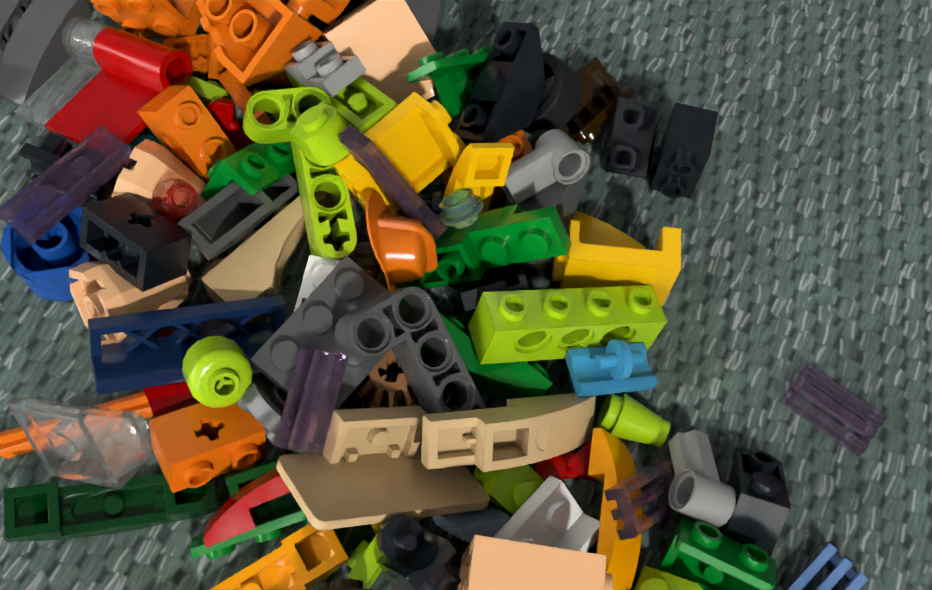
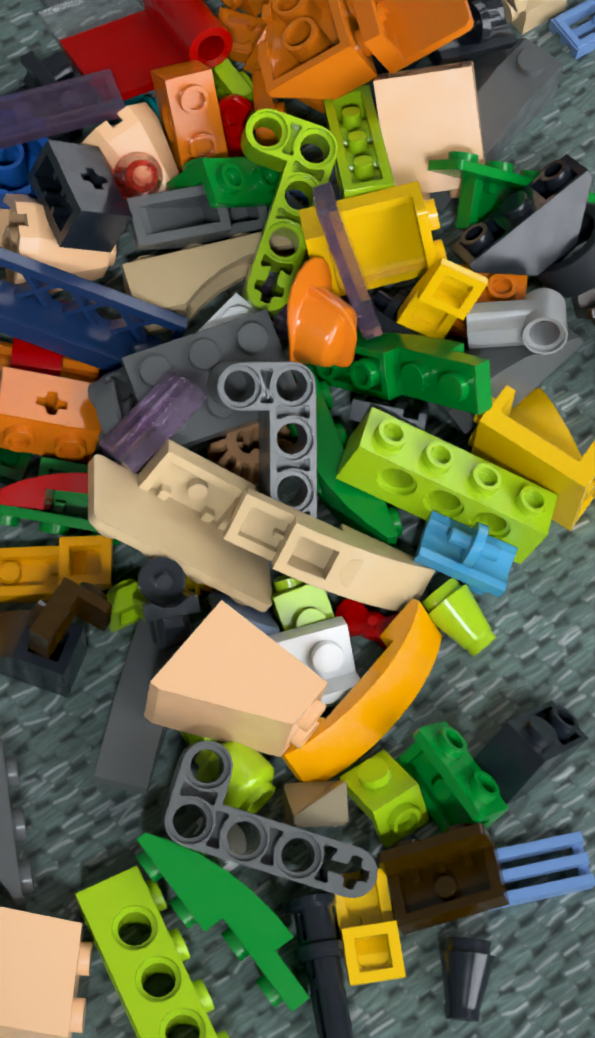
camera: 30 degrees right, 0 degrees up
lime head [182,336,253,408] -> none
light grey slope [283,39,367,97] -> none
lime plate [288,102,356,166] -> none
clear light blue plate [439,188,484,229] -> none
tile [604,460,675,540] -> none
light grey piece [668,429,736,527] -> none

